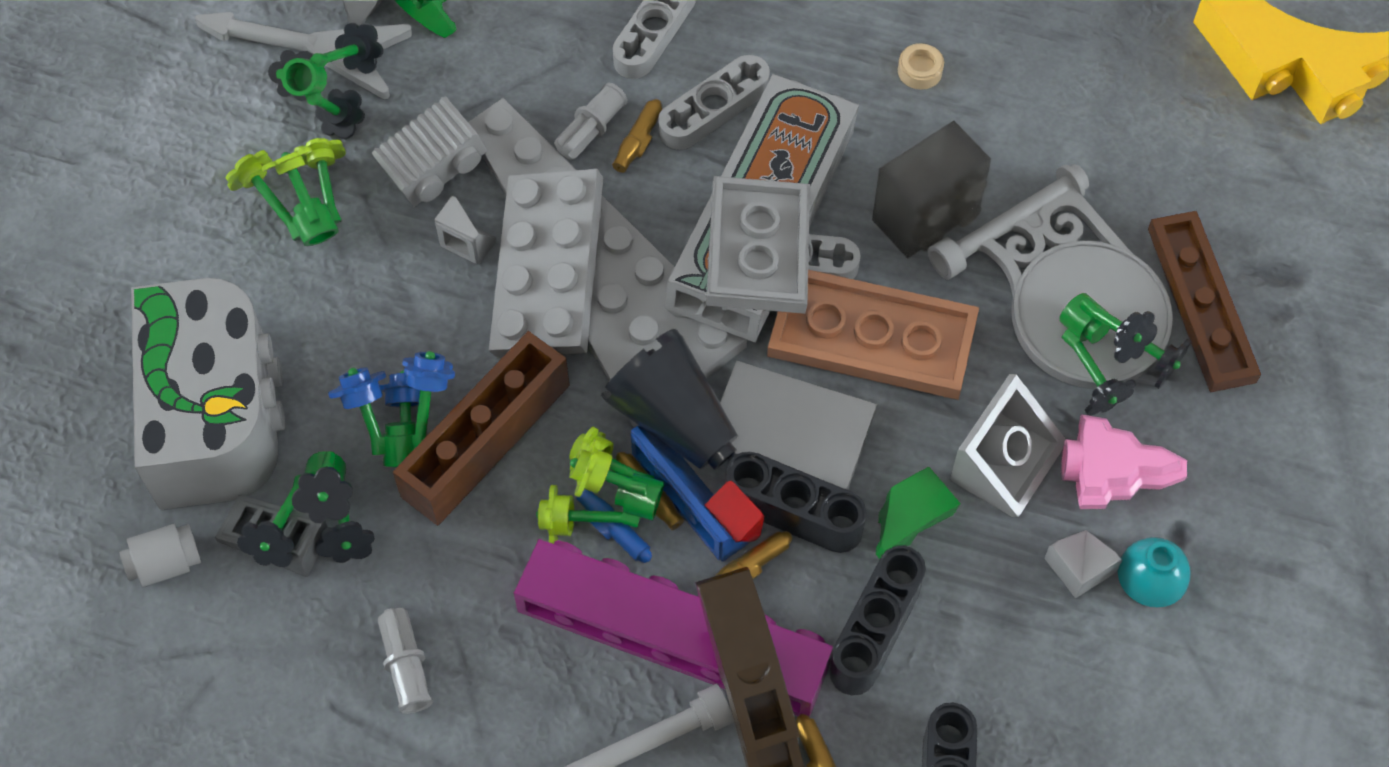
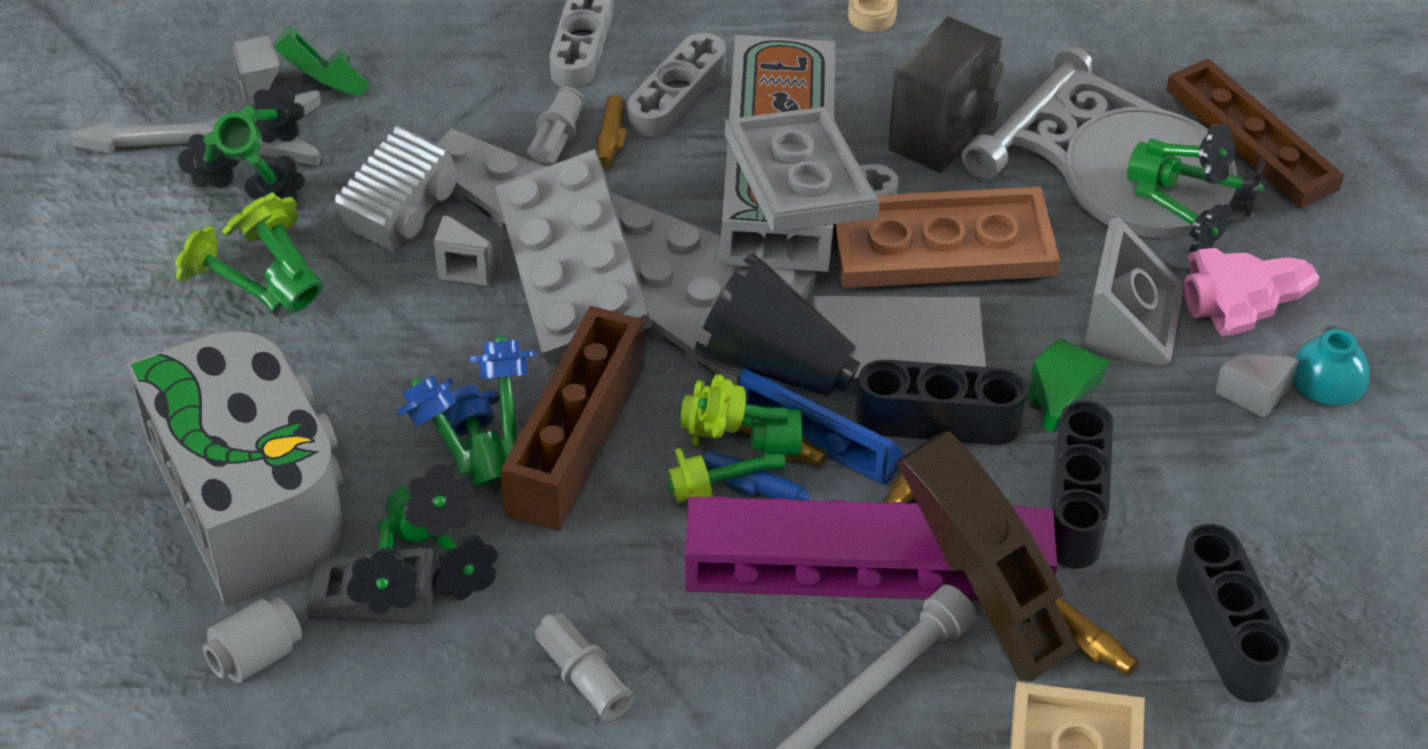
camera: 20 degrees left, 15 degrees down
red slope [705,481,764,542] -> none

